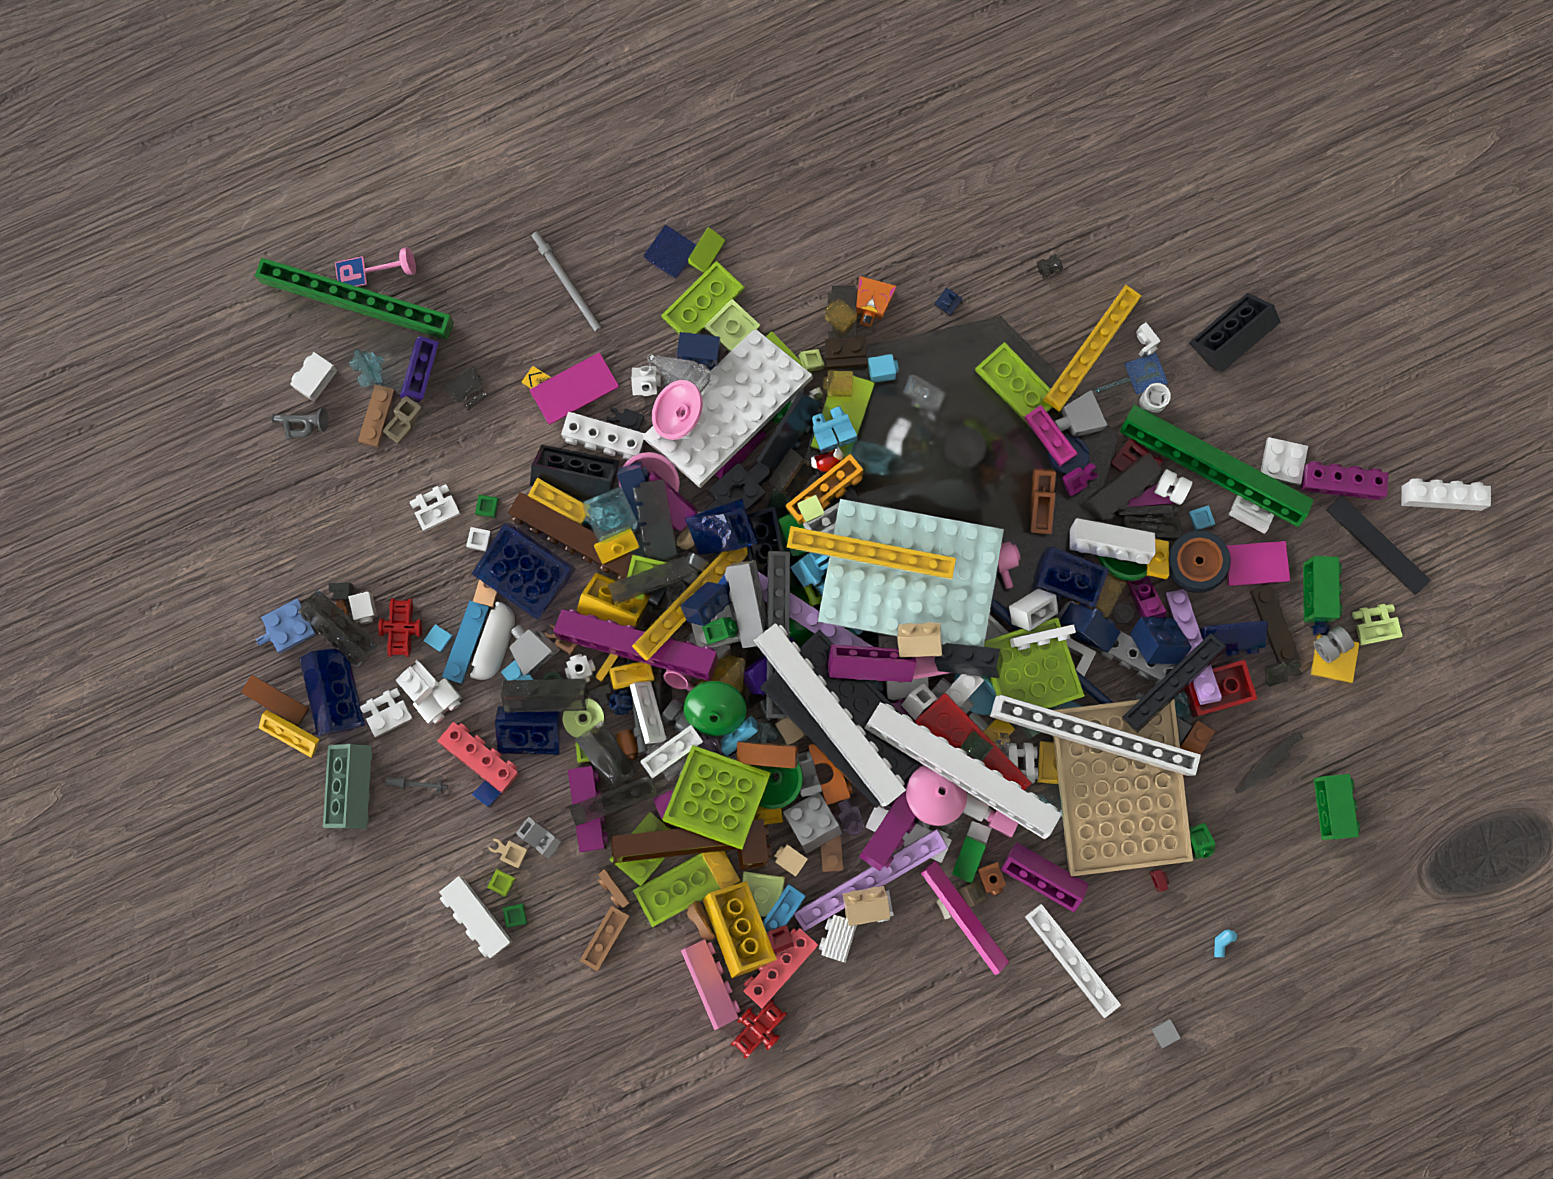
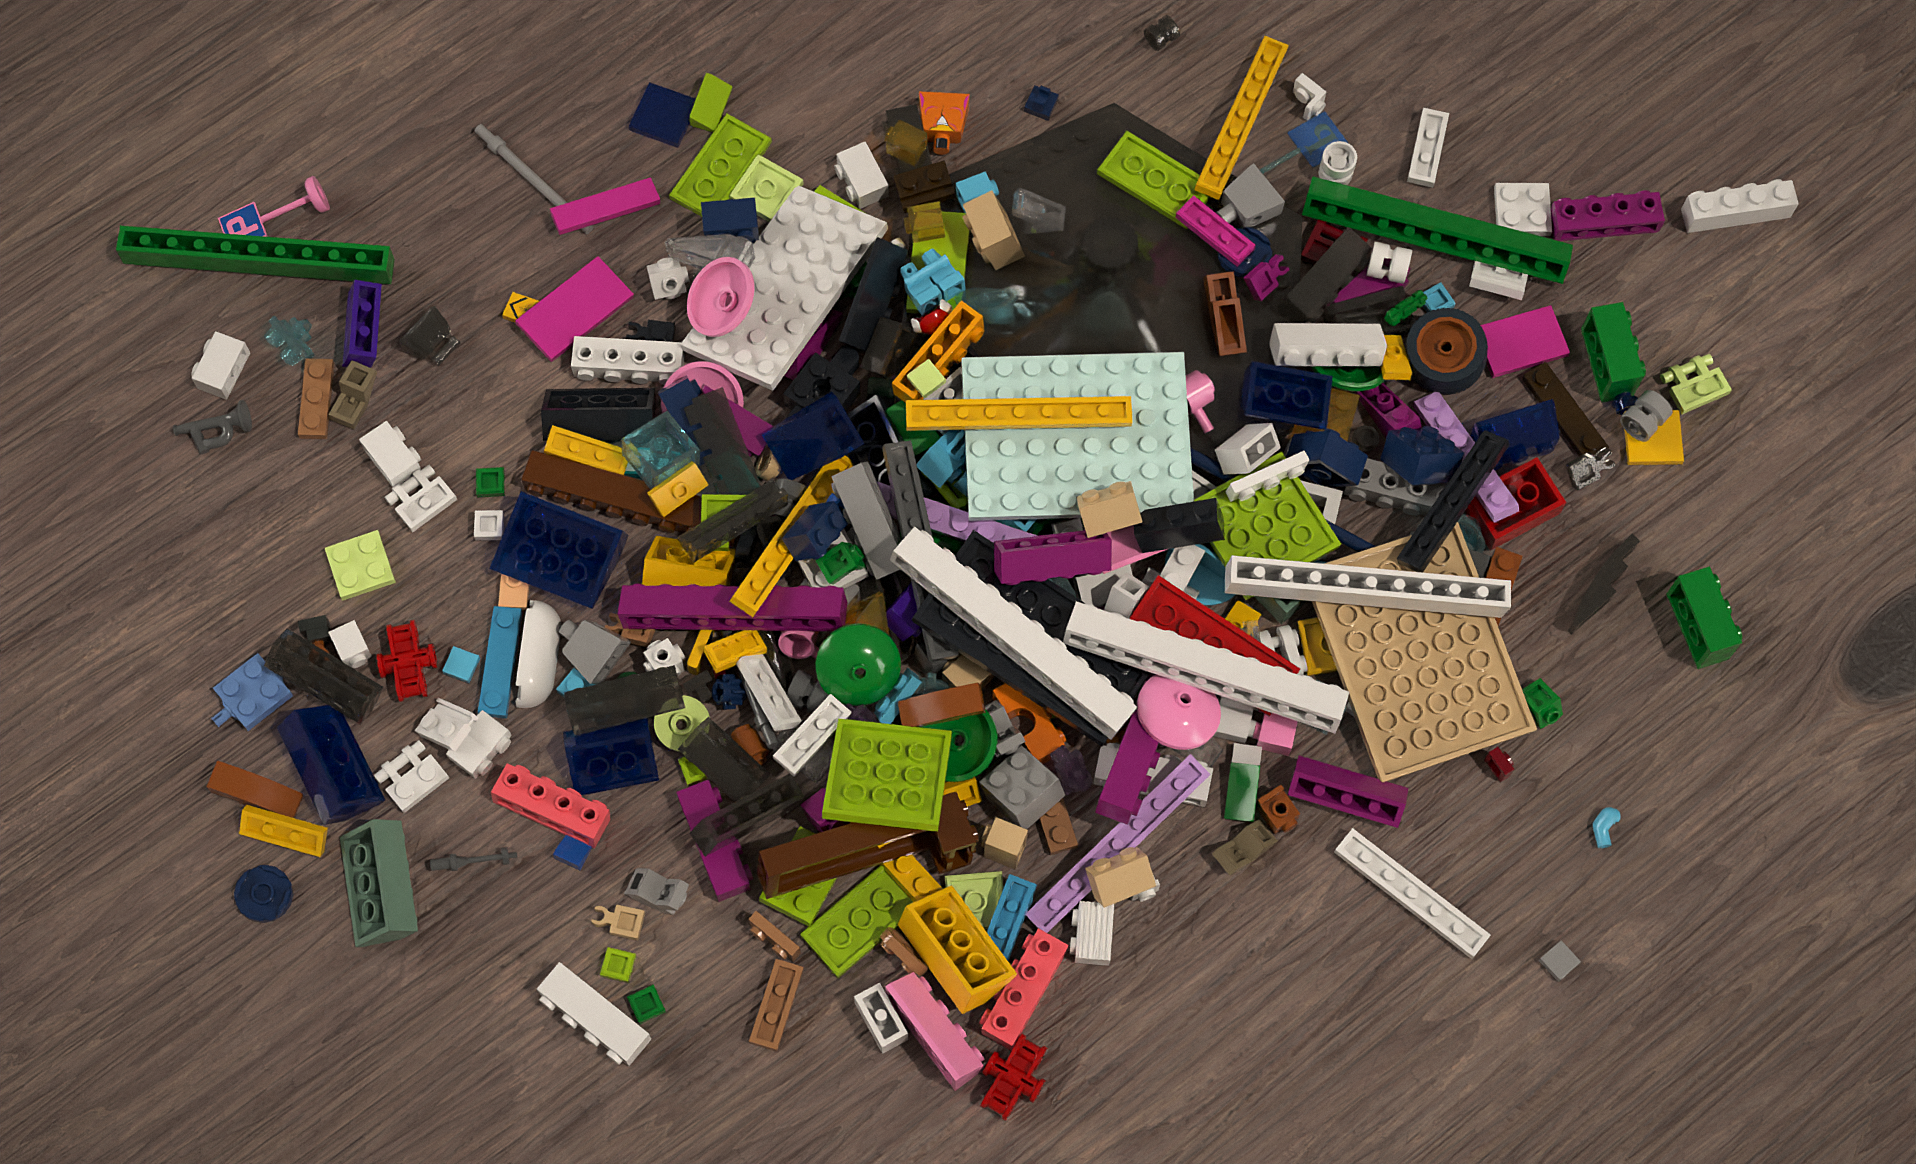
camera: 15 degrees left, 10 degrees down
dark red plate [767,925,794,953] -> none
yellowish green tile [799,349,825,372] -> none
dark pink tile [921,861,1009,975] -> none
clear green slope [961,731,993,761] -> none
black slope [1189,293,1281,372] -> none
black tile [1326,495,1430,595] -> none
none -> dark blue tile [234,865,293,923]
none -> yellowish green plate [325,530,396,601]
none -> white brick [359,421,421,487]
none -> dark pink tile [550,177,660,235]
none -> white brick [834,142,889,209]
none -> white brick [854,983,908,1054]
none -> tan brick [962,190,1025,270]
none -> green axle [1384,290,1428,326]
none -> white plate [1407,108,1449,188]

